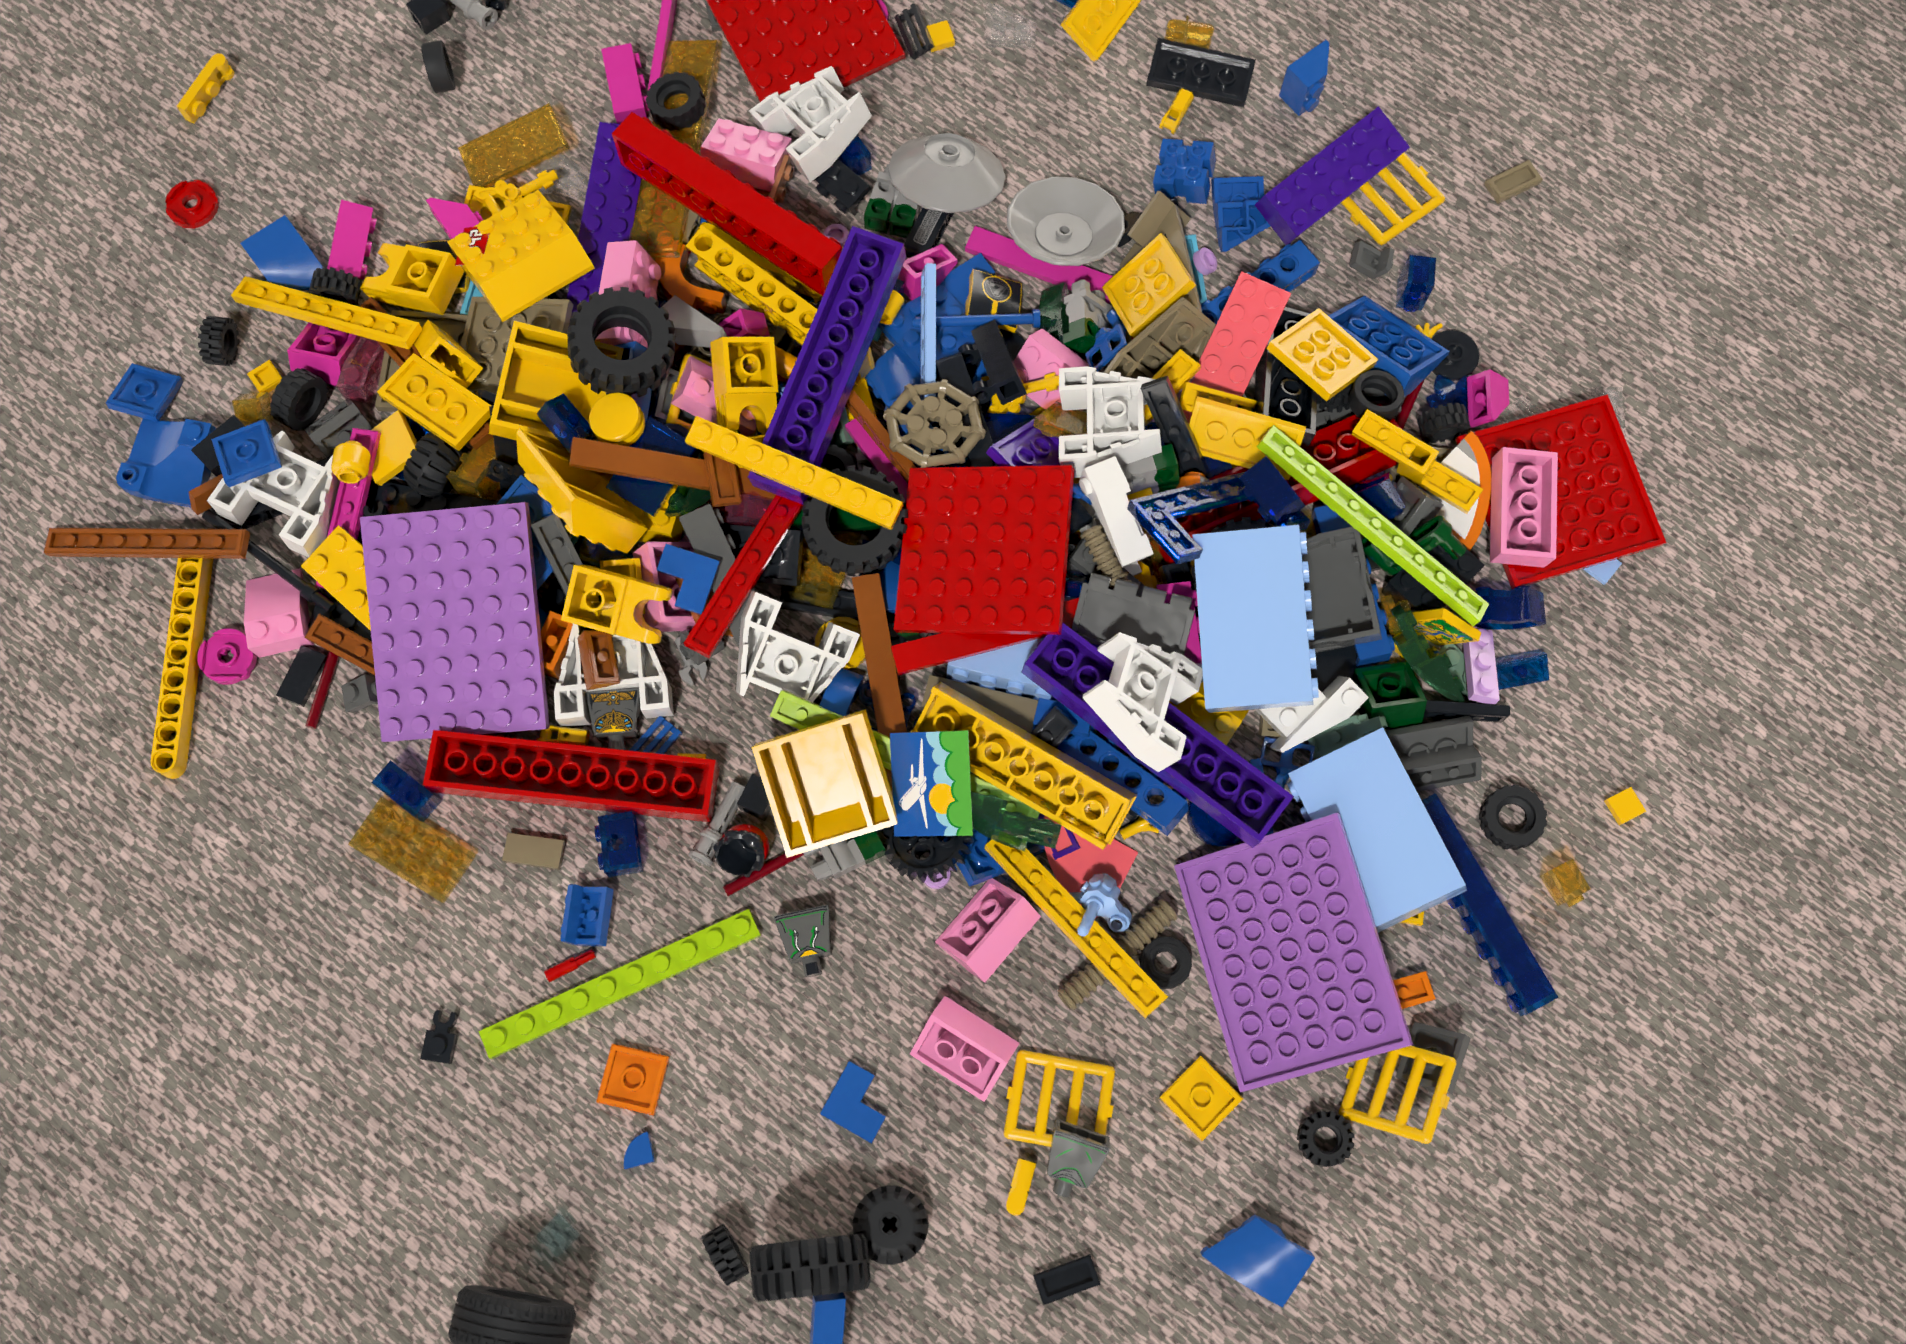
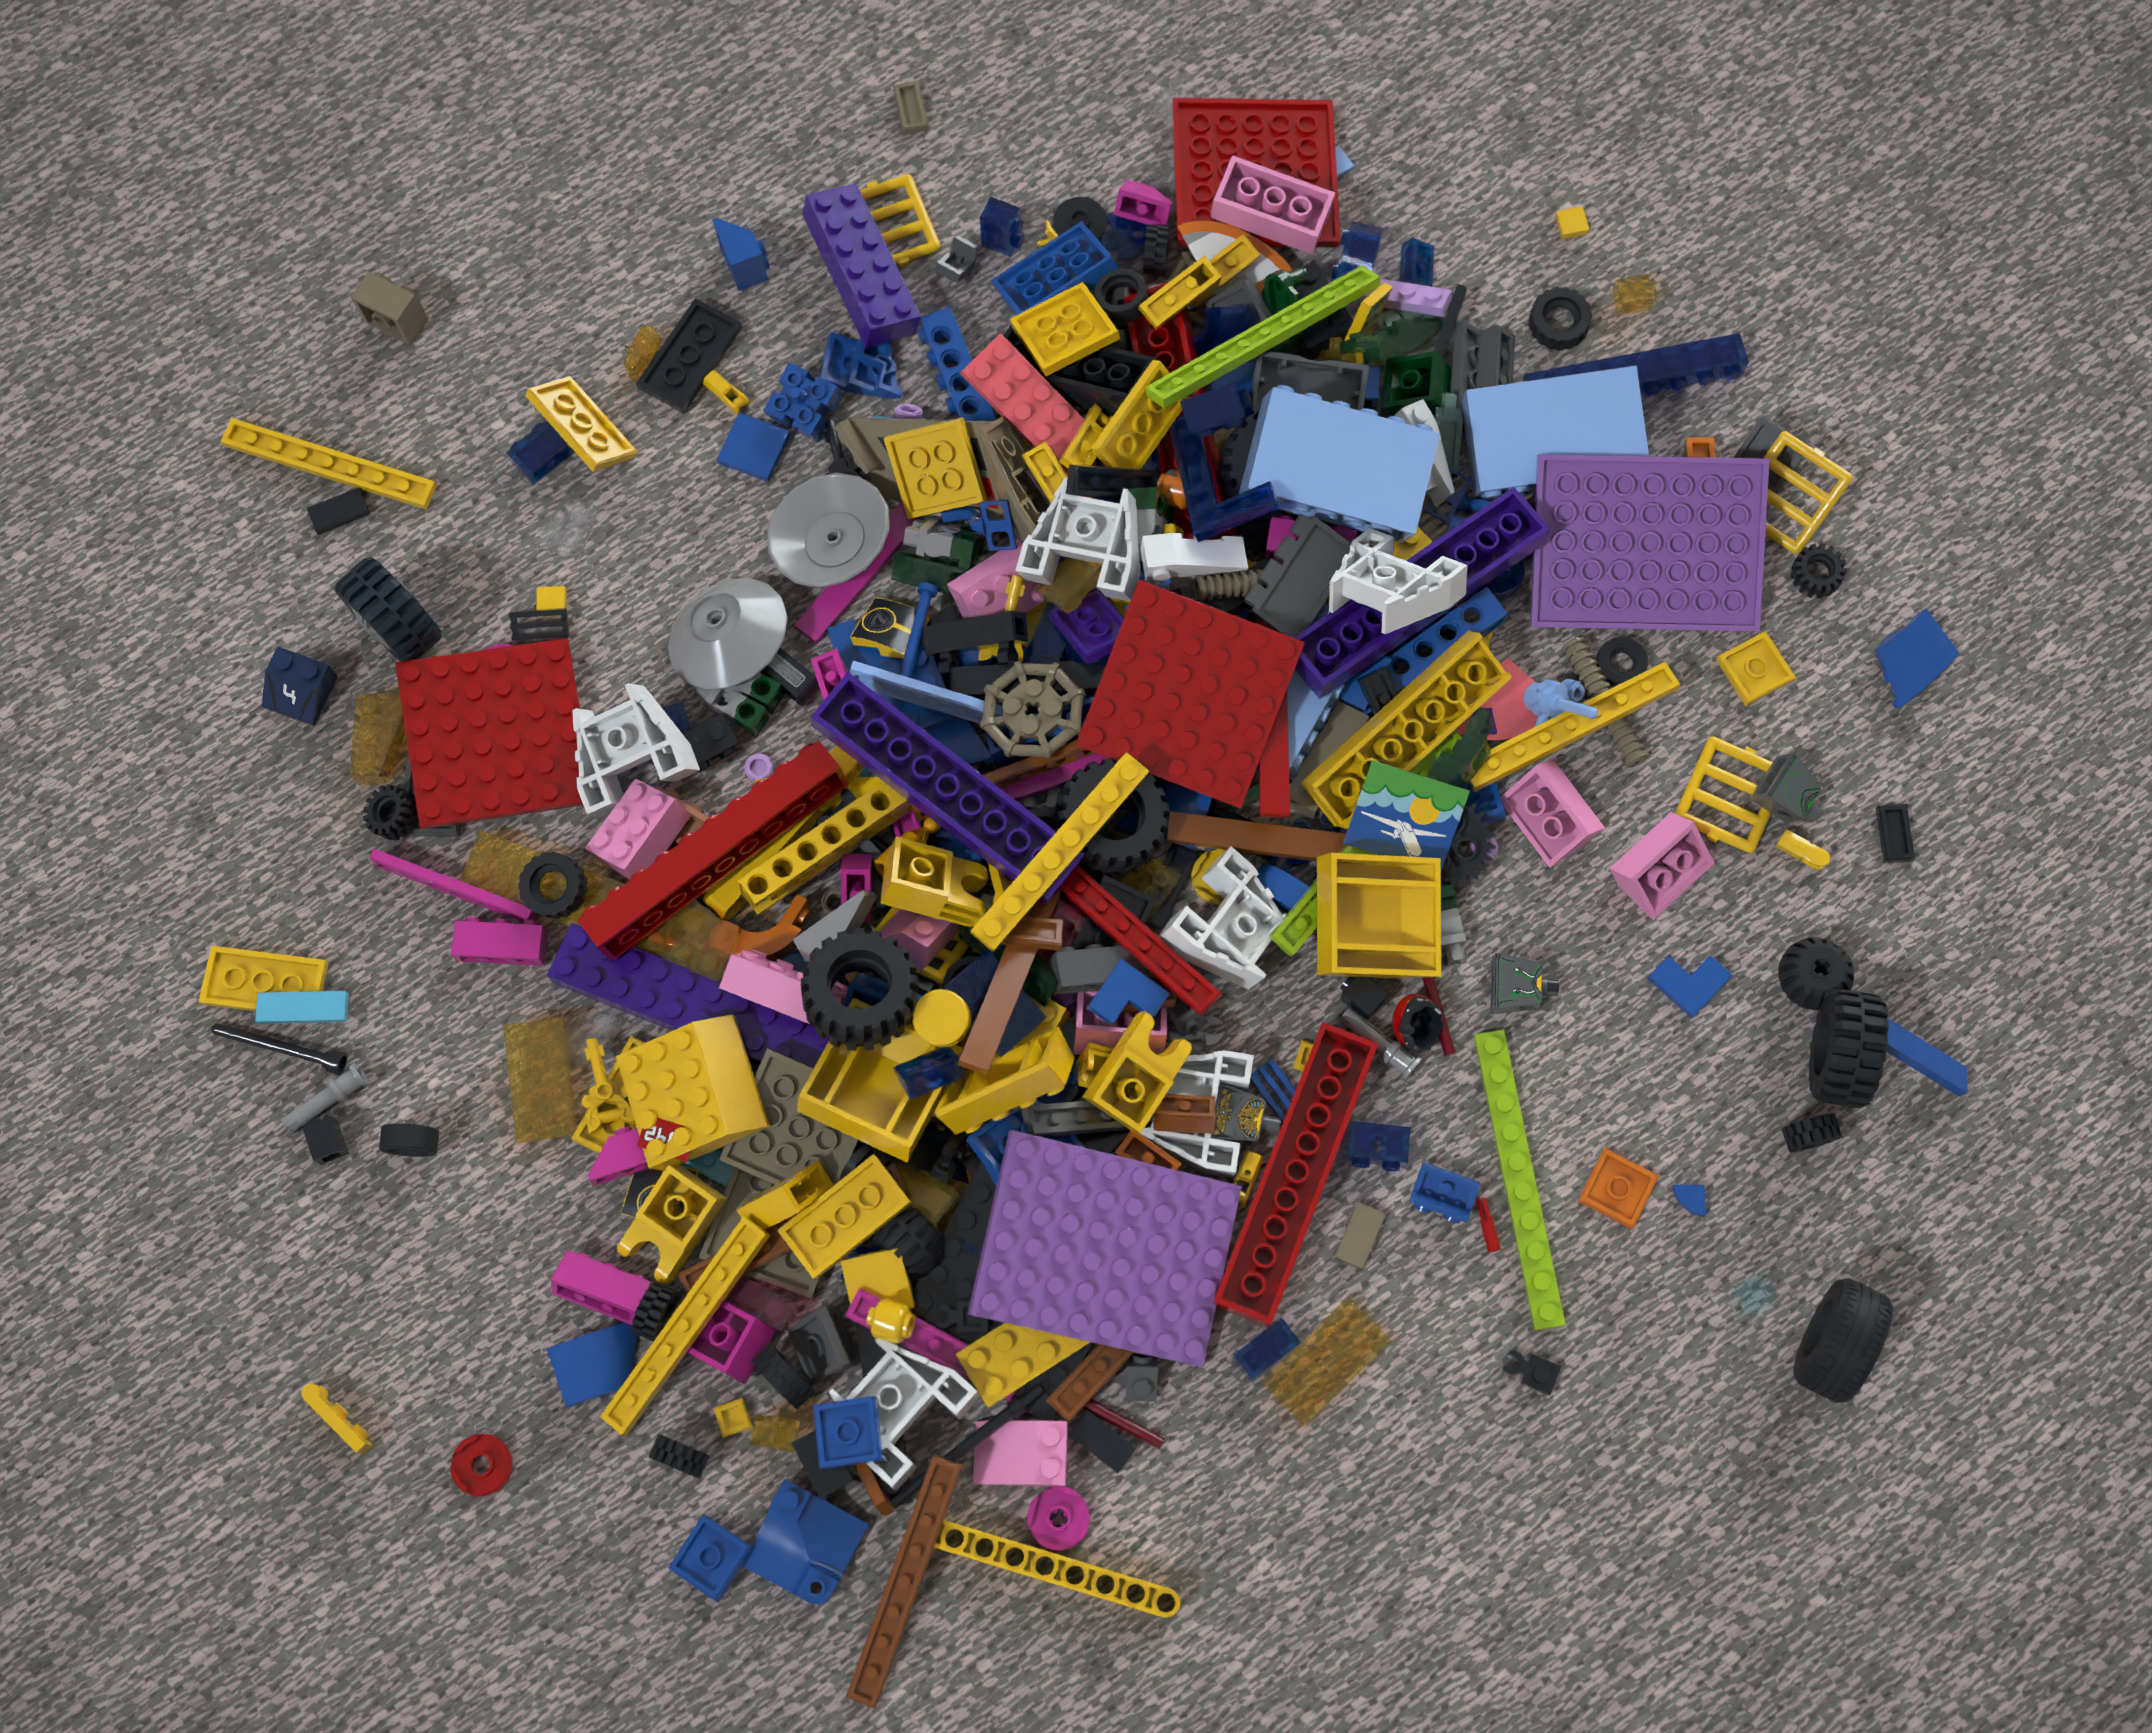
camera: 70 degrees left, 0 degrees up
none -> blue tile [717,413,791,482]

